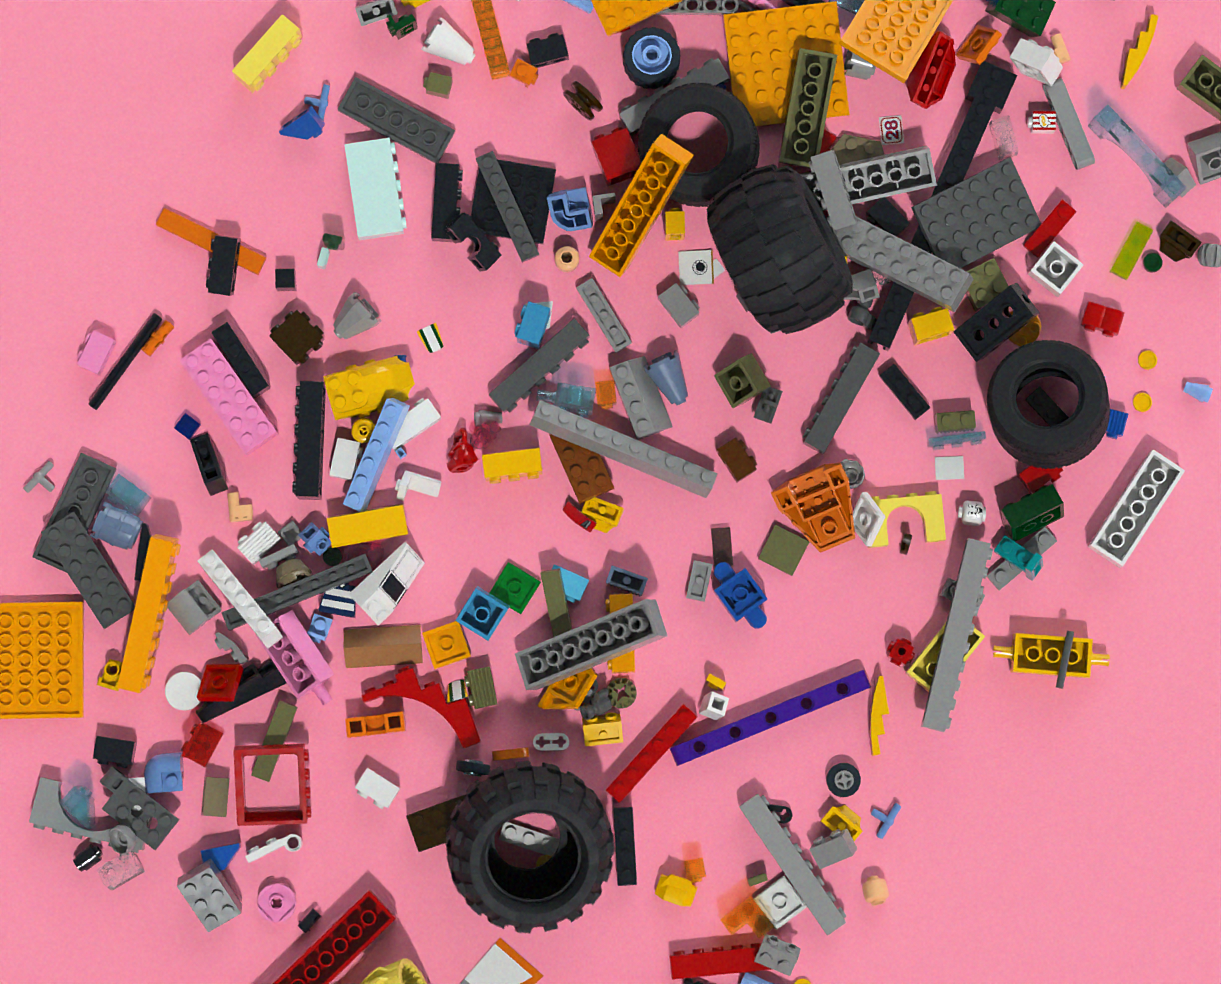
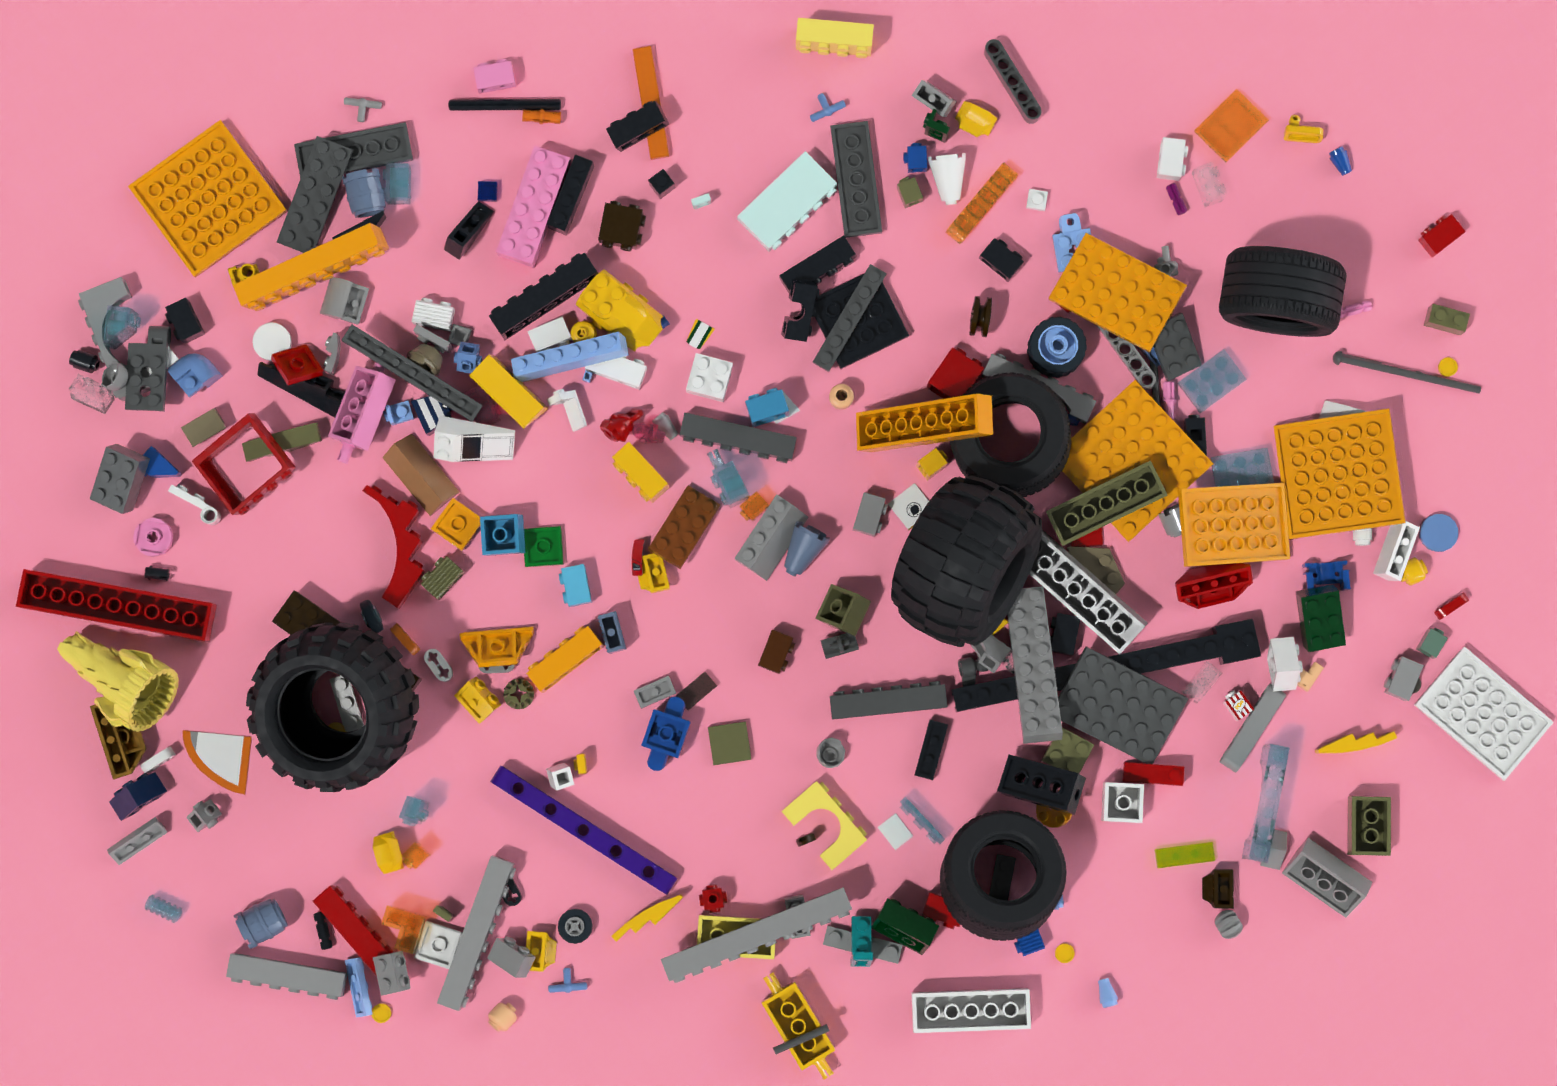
camera: 60 degrees right, 0 degrees up
clear red bracket [181,722,224,768] -> none
white arch [197,549,283,649] -> none
light nougat piece [227,492,253,523] -> none
blue slope [279,106,325,140] -> none
clear green plate [322,233,345,251] -> none
clear green piece [323,547,342,566] -> none
light grey cone [333,292,382,339] -> none
orange arch [345,711,406,738] -> none
white brick [355,768,401,810] -> none
sticker [447,680,468,702] -> none
orange bracket [509,58,539,88] -> none
light grey brick [515,599,668,690] -> none
light grey brick [529,400,718,498] -> none
olive tile [540,568,572,637] -> none
medium blue brick [547,187,593,231] -> none
light grey plate [576,278,632,353] -> none
dark grey piece [580,688,612,720] -> none
light grey panel [593,193,616,221] -> none
red brick [606,704,698,803] -> none
black brick [613,807,637,886] -> none
orange wedge [771,463,855,553] -> none
light grey brick [809,150,858,231] -> none
white tile [853,492,886,547] -> none
sticker [879,115,904,145] -> none
yellow brick [908,307,954,346] -> none
olive brick [934,410,976,434] -> none
orange plate [955,25,1002,65] -> none
white head [958,500,986,526] -> none
red brick [1080,301,1125,338] -> none
yellow piece [1138,351,1157,370] -> none
dark green tile [1143,253,1163,273] -> none
none -> clear light blue brick [399,795,430,827]
none -> white brick [686,353,733,402]
none -> blue brick [903,143,927,173]

